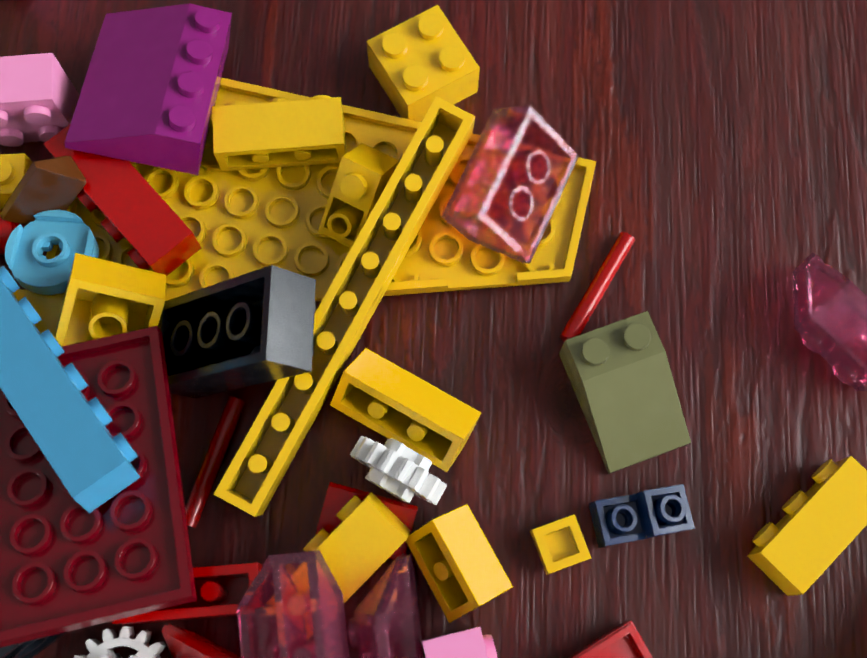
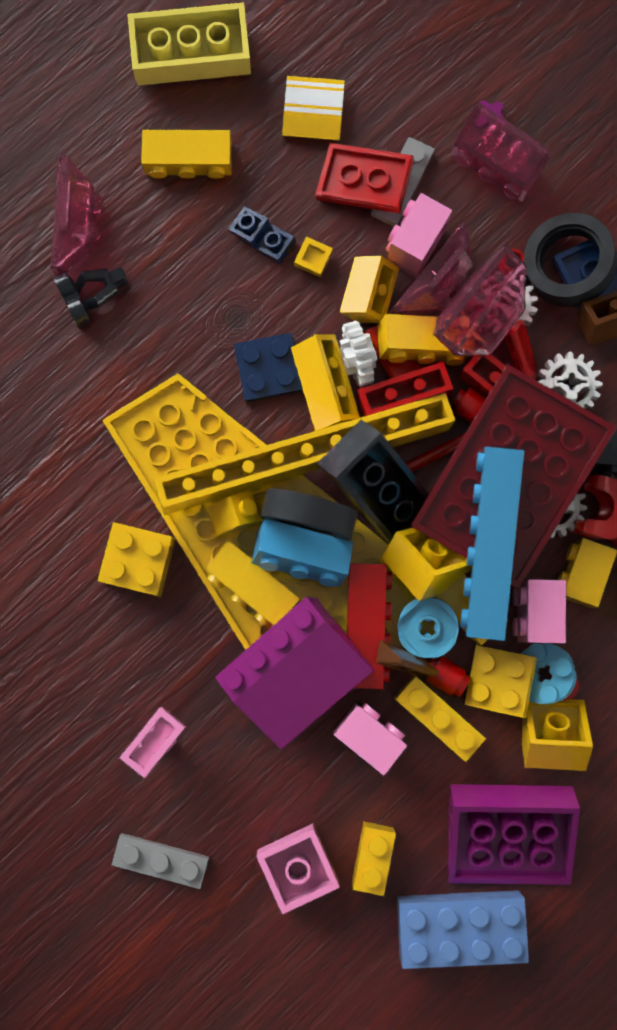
camera: 135 degrees left, 10 degrees up
slope [441,105,579,264] -> none
olive slope [559,311,691,474] -> none
red bar [560,232,635,342] -> none
none -> black piece [53,268,127,329]
none -> dark blue plate [234,333,303,403]
none -> dark azure brick [251,518,353,587]
none -> black tyre [260,488,358,540]
none -> red brick [357,361,453,417]
none -> red brick [452,387,486,424]

